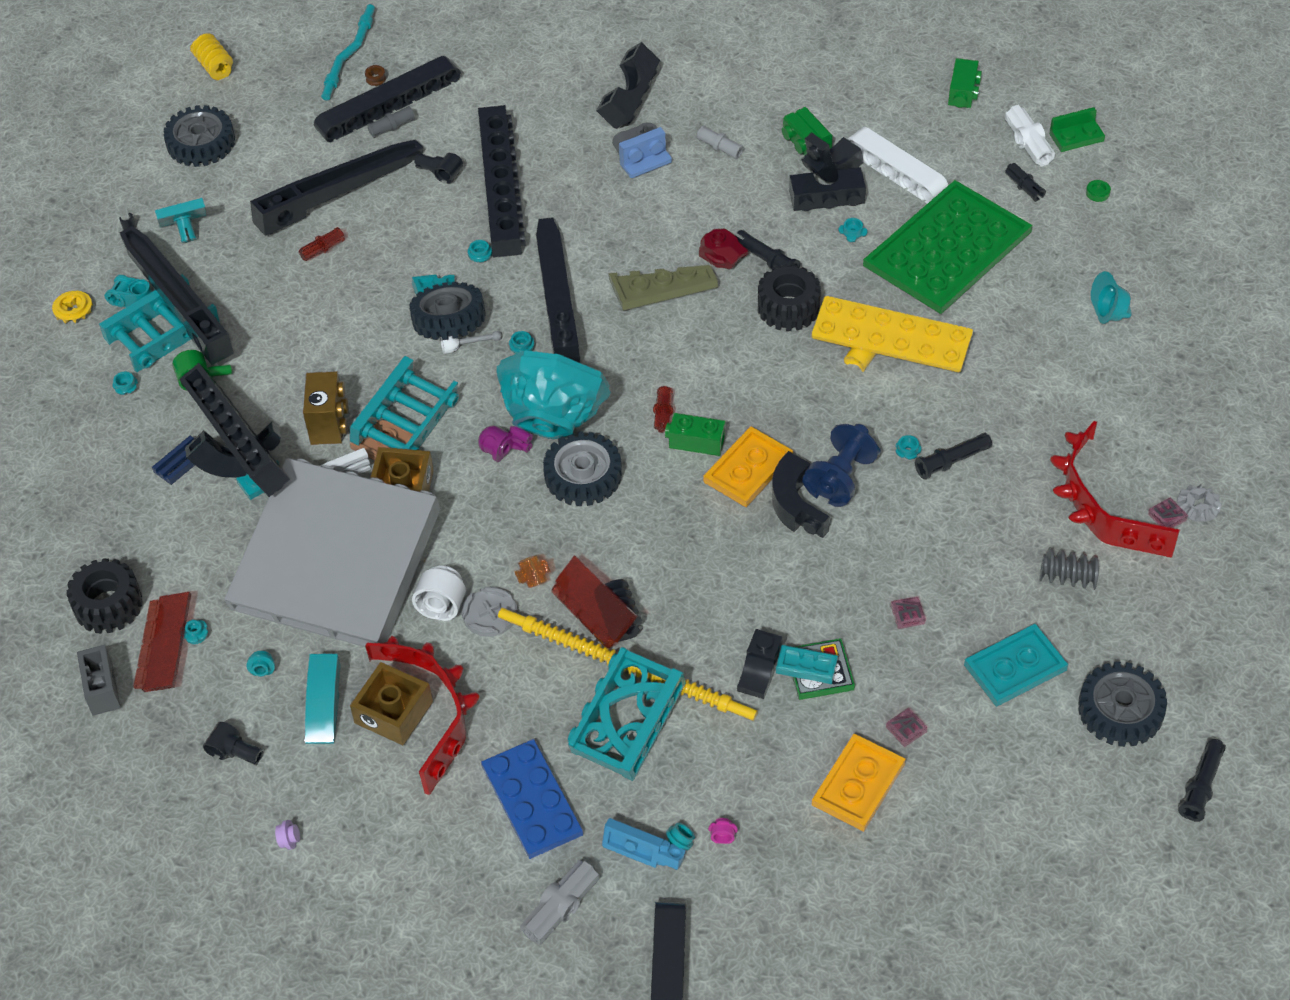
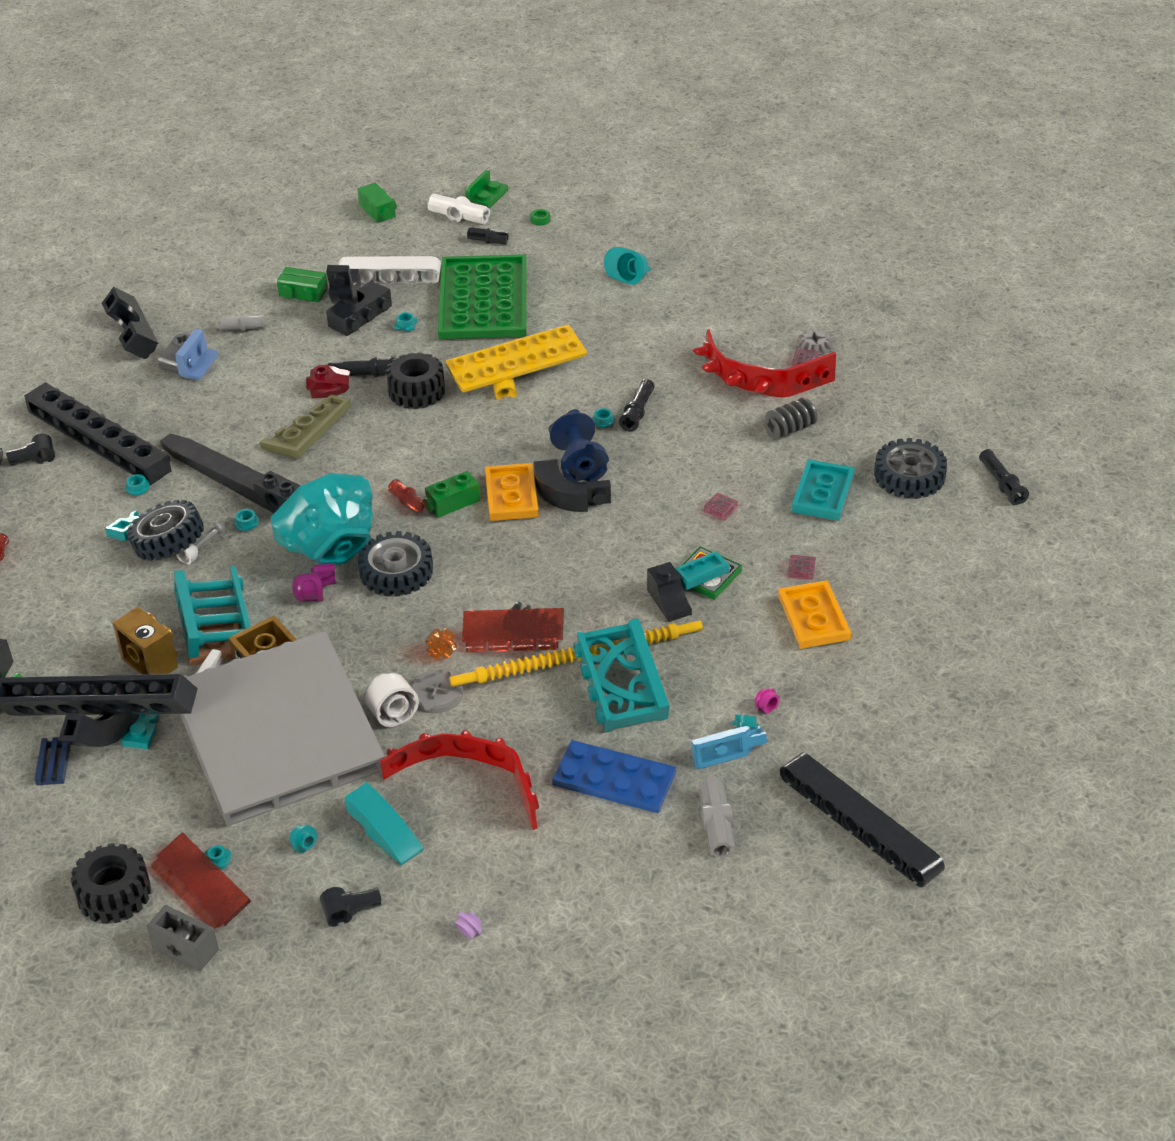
camera: 45 degrees left, 10 degrees down
pearl gold brick [350,662,433,745] -> none

